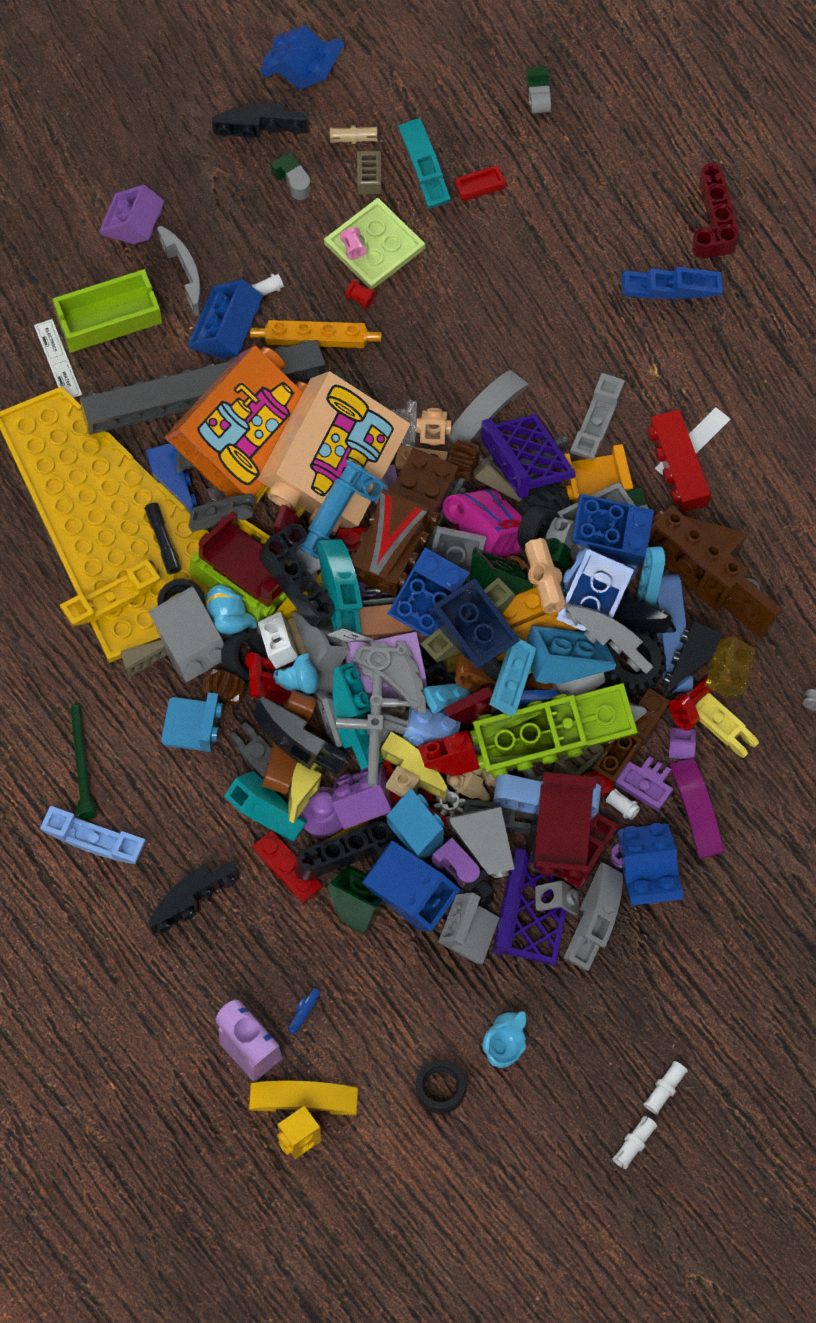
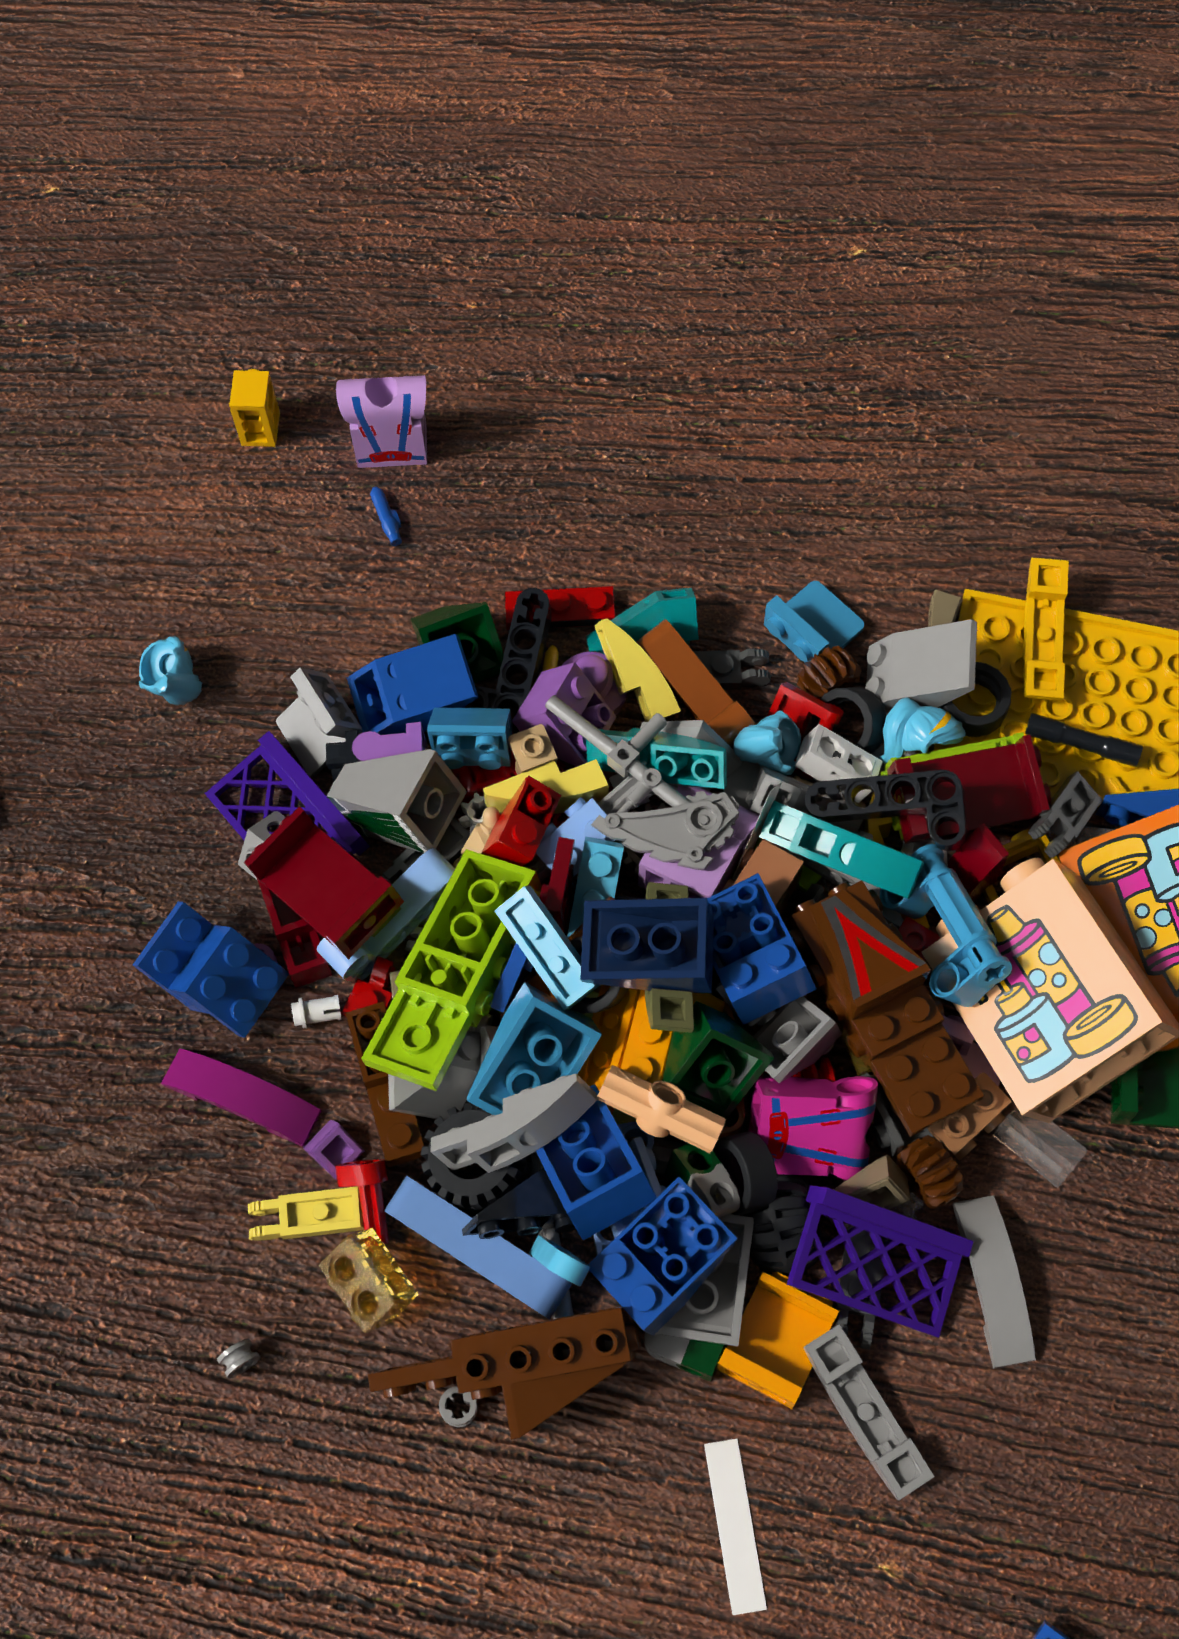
camera: 130 degrees right, 0 degrees up
light blue slope [40,806,146,864] -> none
dark green piece [70,704,97,820] -> none
black slope [148,861,240,935] -> none
yellow slope [249,1081,358,1115] -> none
black slope [253,697,348,775] -> none
light nougat brick [416,408,451,445] -> none
black tyre [416,1060,466,1114] -> none
light grey slope [564,863,623,971] -> none
medium lavender hinge [615,756,673,812] -> none
red brick [647,409,711,513] -> none
black slope [662,621,722,697] -> none

